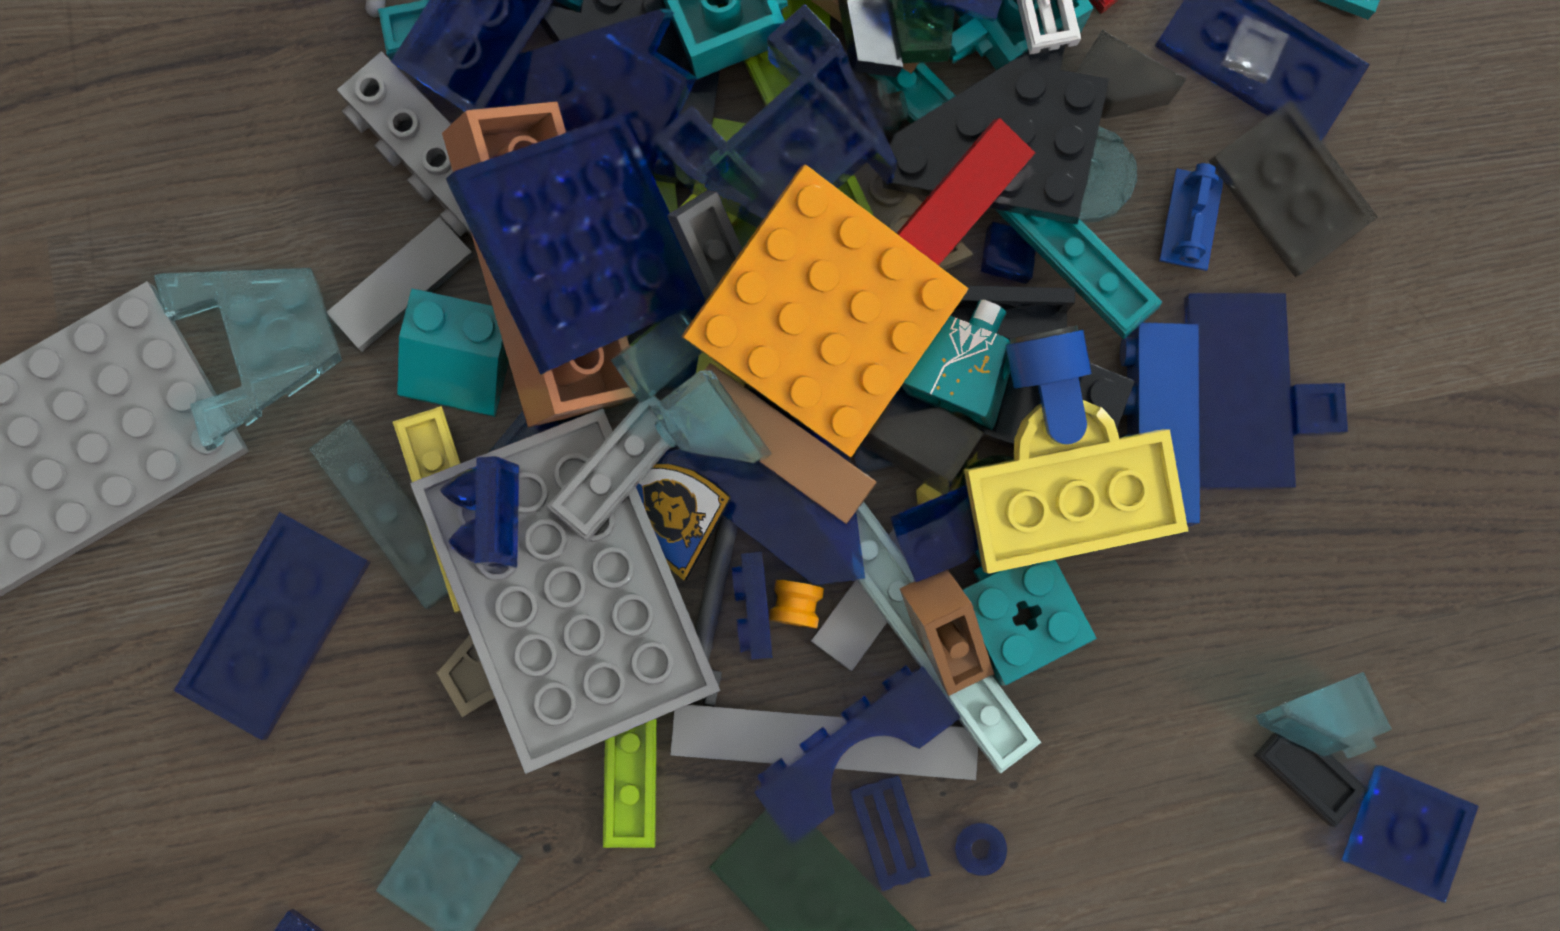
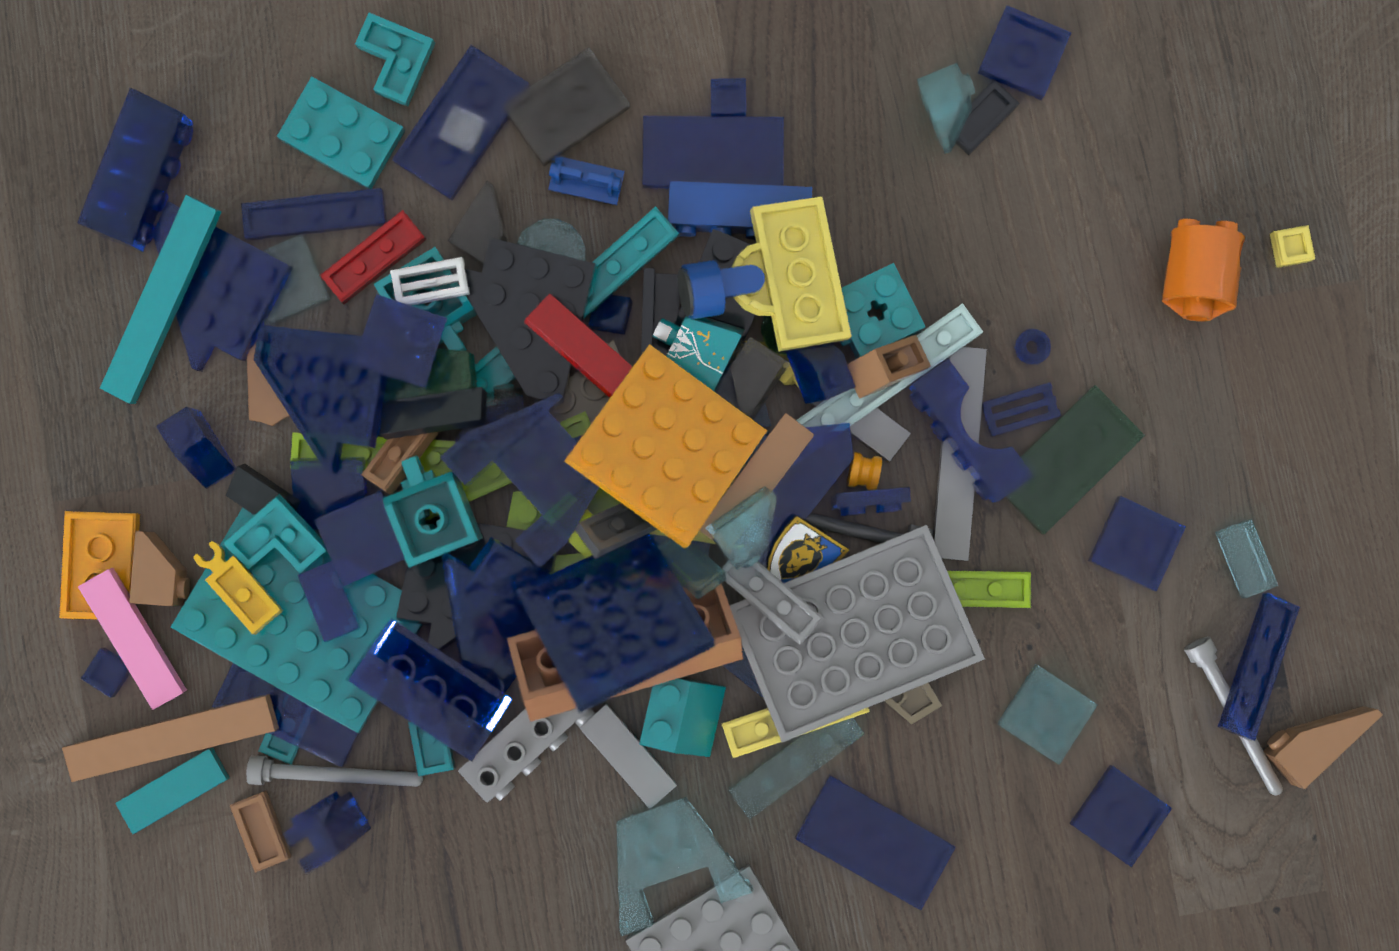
camera: 80 degrees left, 5 degrees up
clear blue tile [440,456,519,569] -> none

